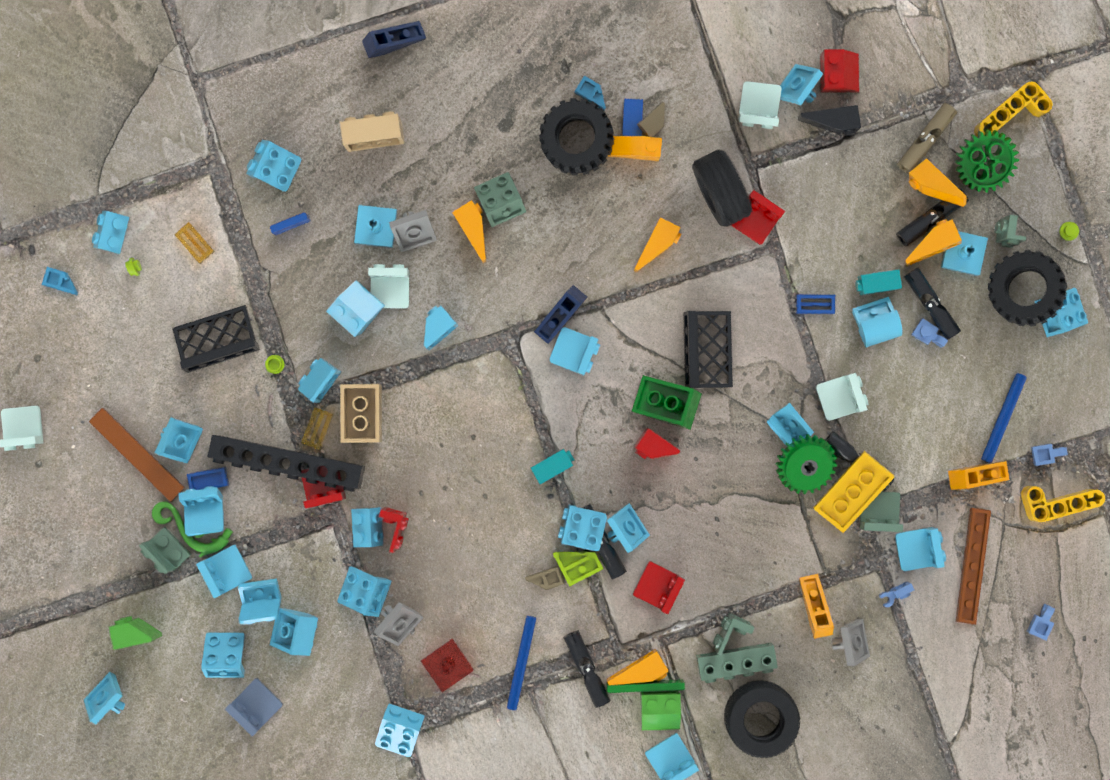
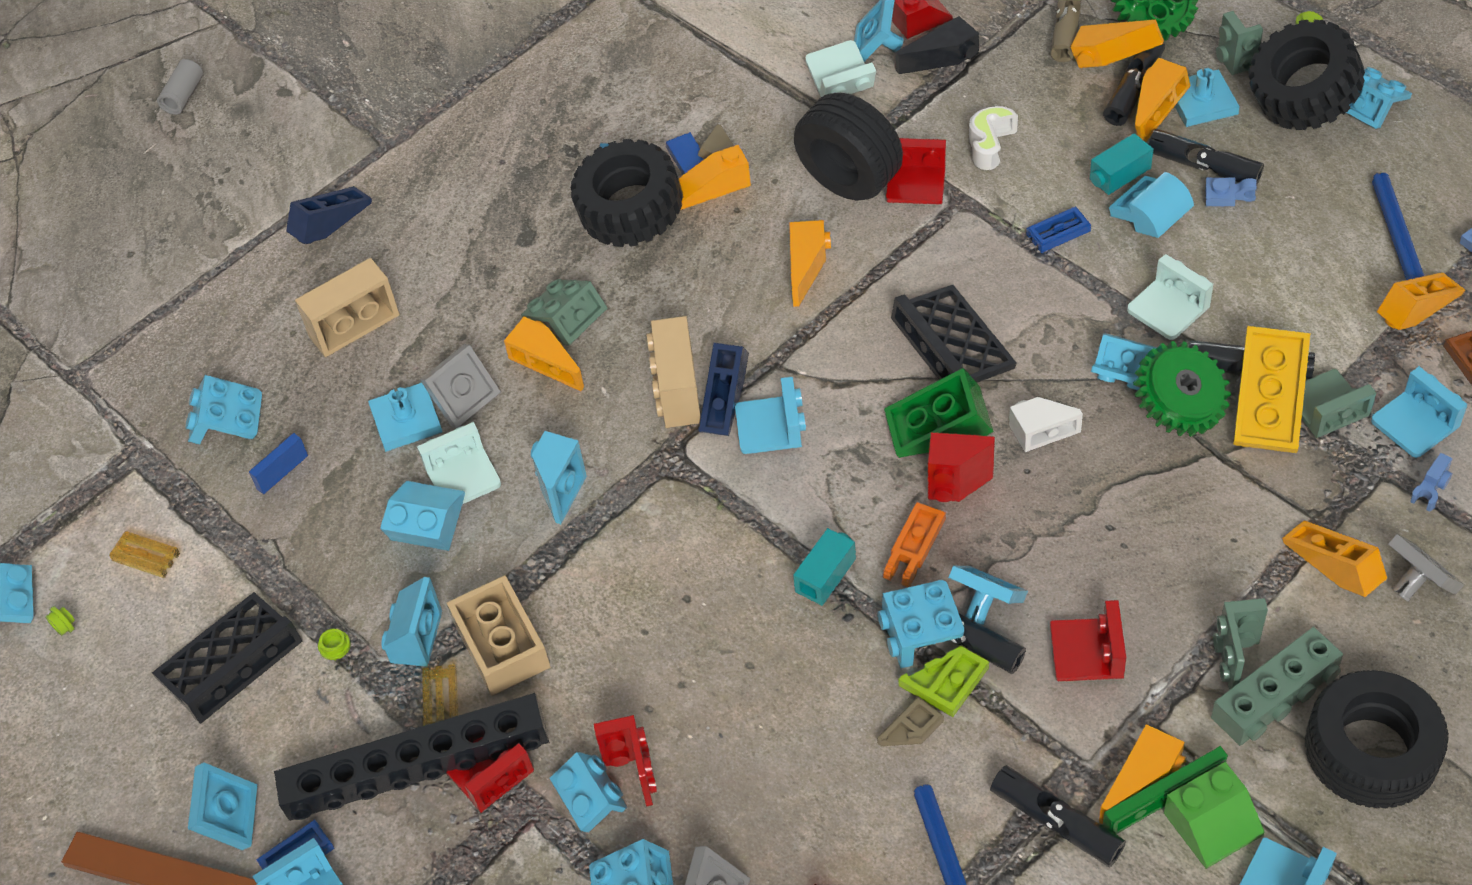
camera: 20 degrees left, 35 degrees down
none -> tan brick [647,316,701,428]
none -> orange hinge [883,502,946,587]
none -> white animal [969,106,1018,170]
none -> white slope [1009,397,1083,452]

